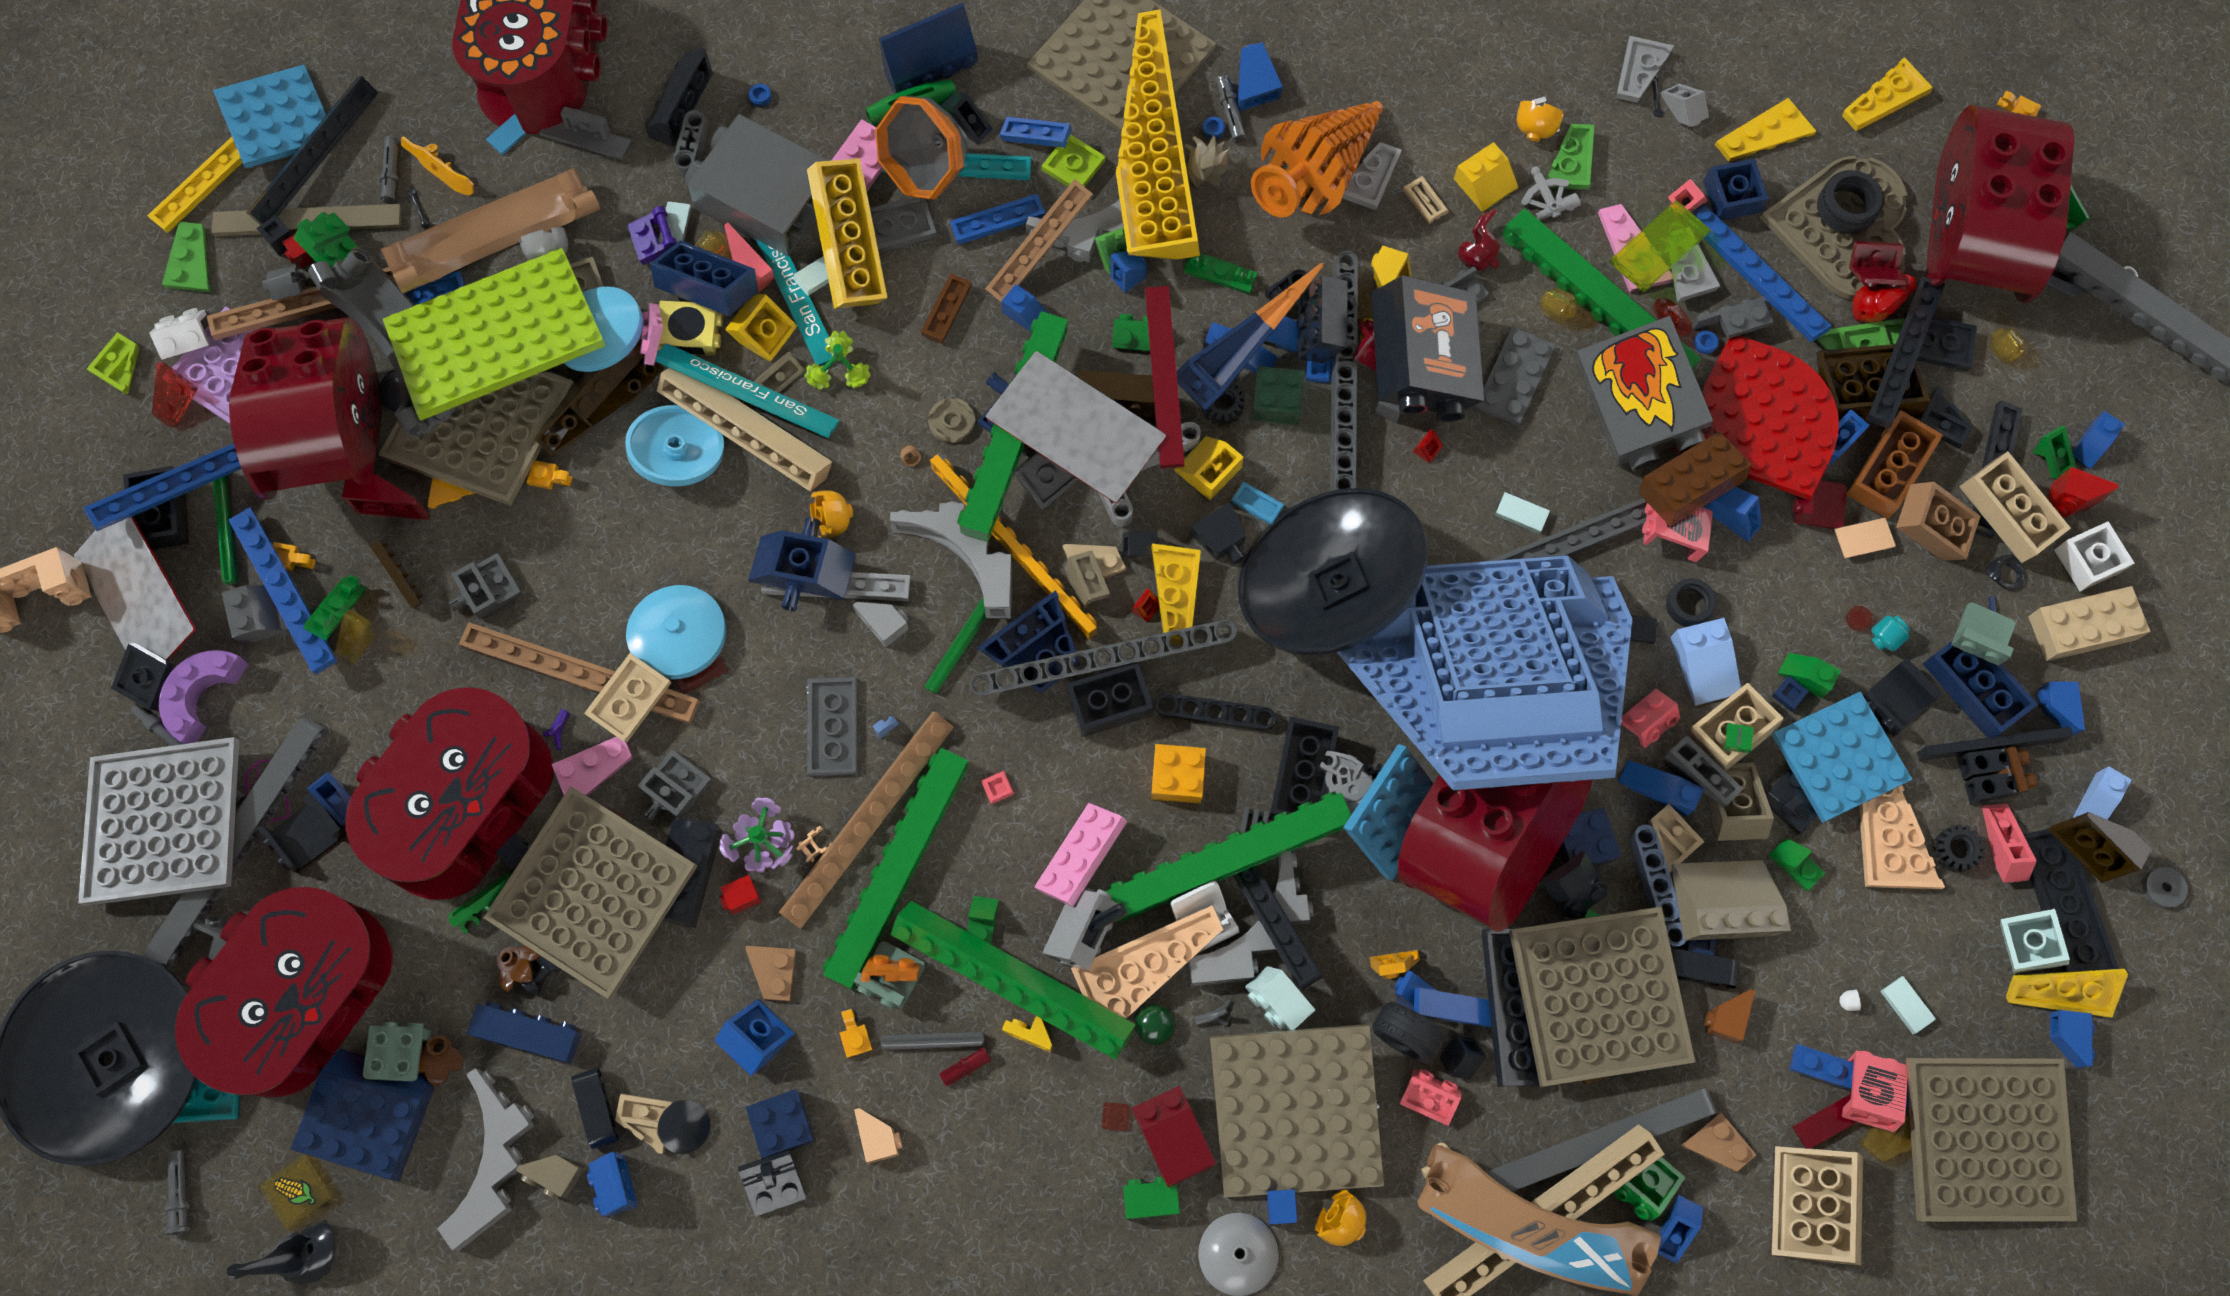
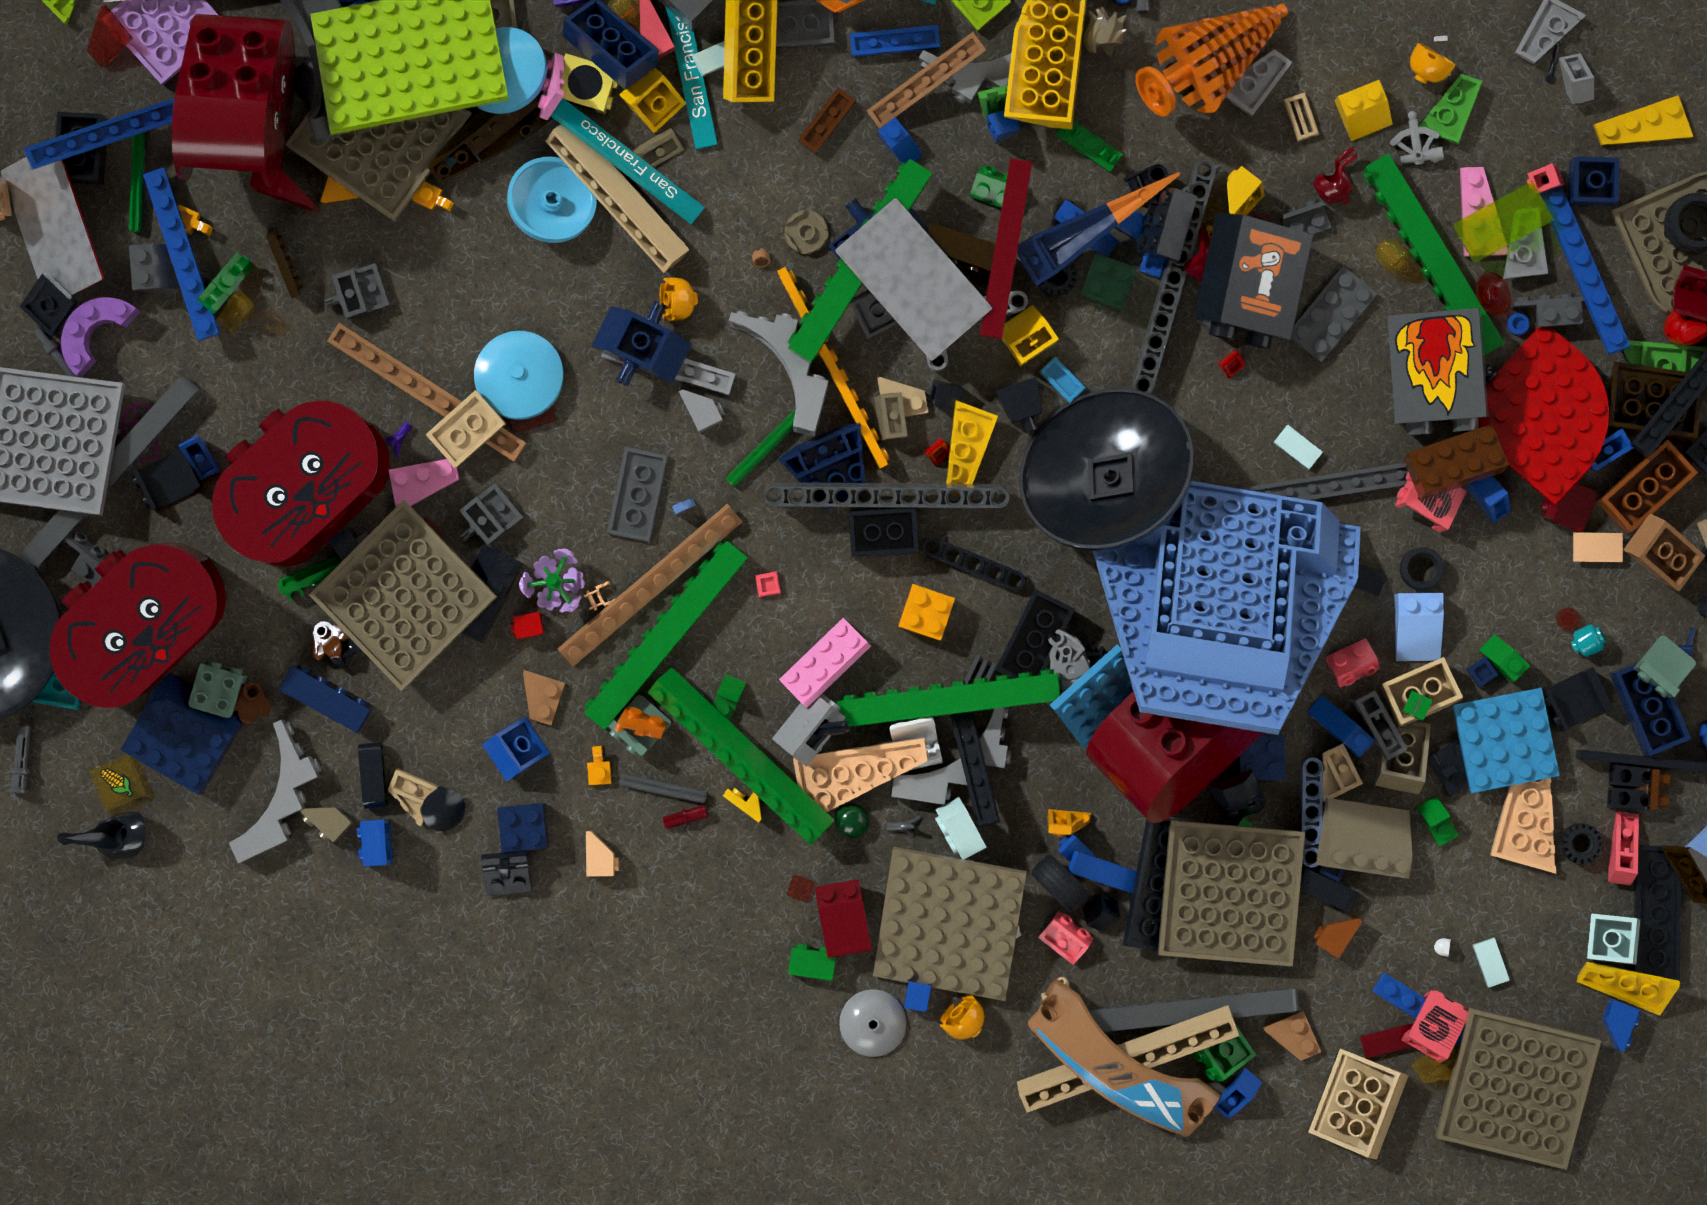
camera: 15 degrees right, 15 degrees up
lime plant [804,331,871,390] -> none

